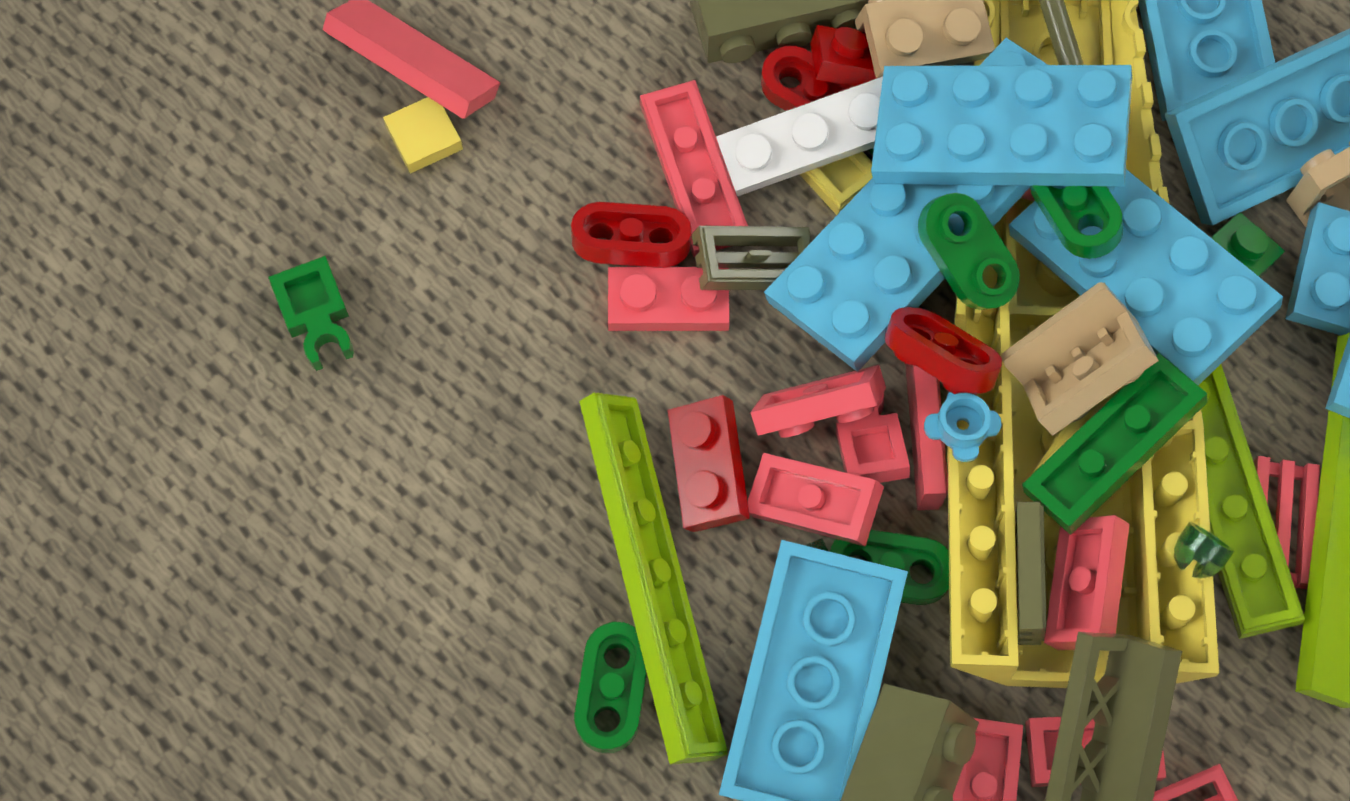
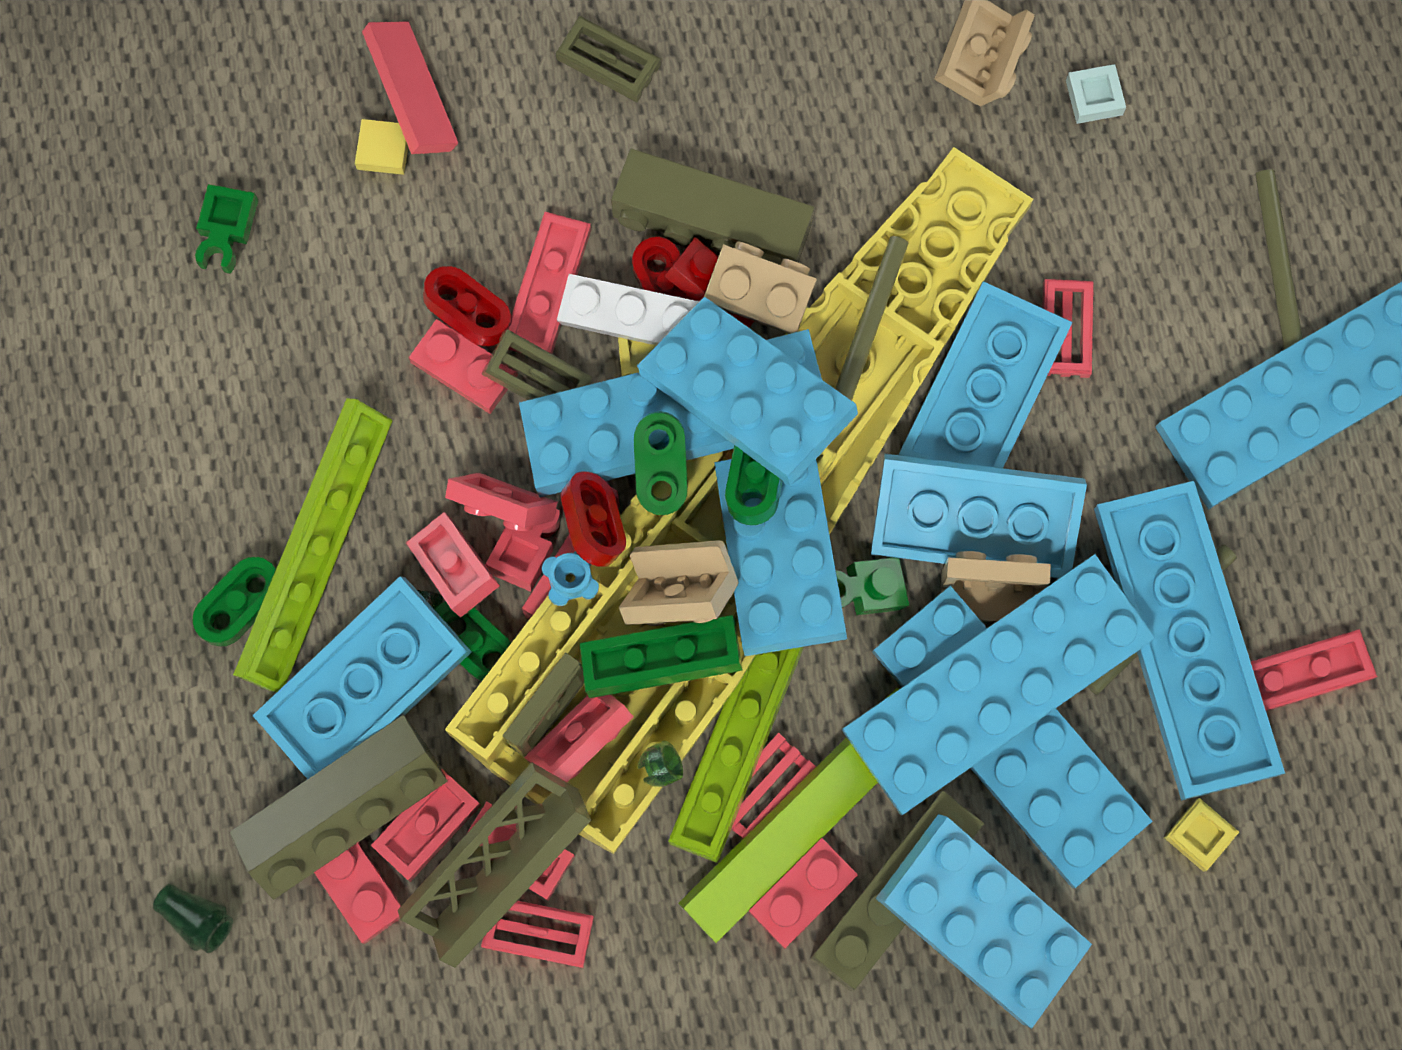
camera: 35 degrees right, 5 degrees up
plate [668,395,750,532] -> none

